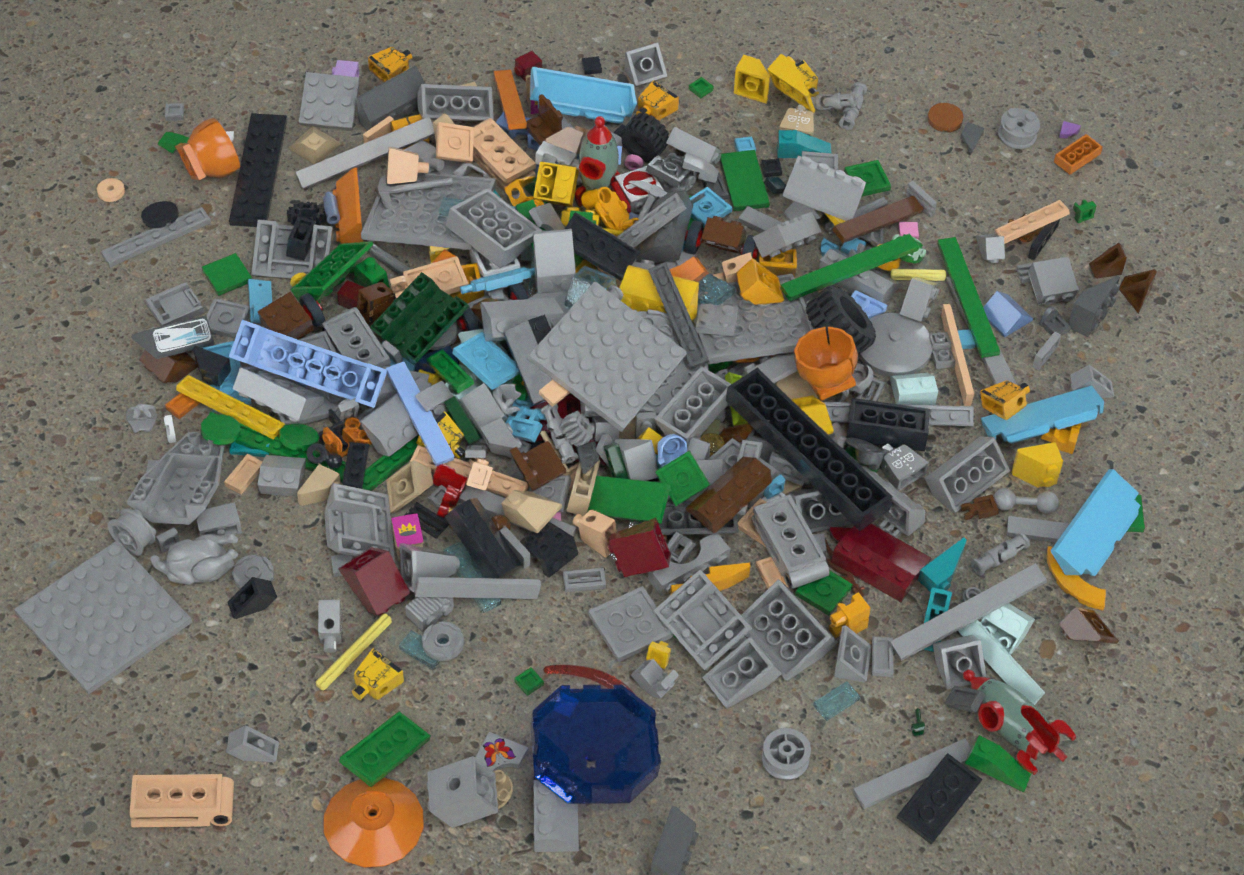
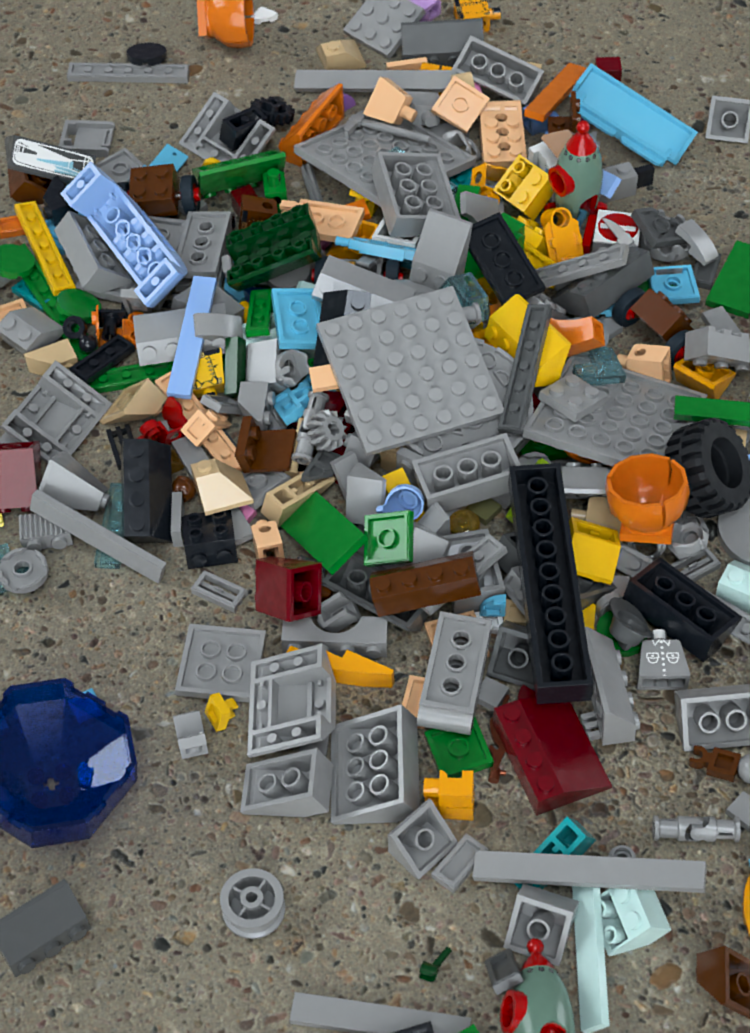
camera: 40 degrees right, 0 degrees up
light nougat piece [97,178,125,202] -> none
green tile [202,253,252,296] -> none
black plate [229,113,287,227] -> none
sand blue cylinder [323,192,340,224] -> none
dark pink piece [391,513,424,562] -> none
green tile [514,667,544,696] -> none
clear red animal [543,665,643,718] -> none
black tile [582,56,602,75] -> none
dark green piece [603,442,629,479] -> none
black tyre [620,113,669,162] -> none
bright pink tile [624,154,644,171] -> none
light orange torso [636,80,679,120] -> none
light grey slope [666,127,721,166] -> none
reddish brown tile [715,423,754,447] -> none
light orange slope [736,258,784,305] -> none
clear light blue tile [813,681,860,721] -> none
teal slope [918,537,967,592] -> none

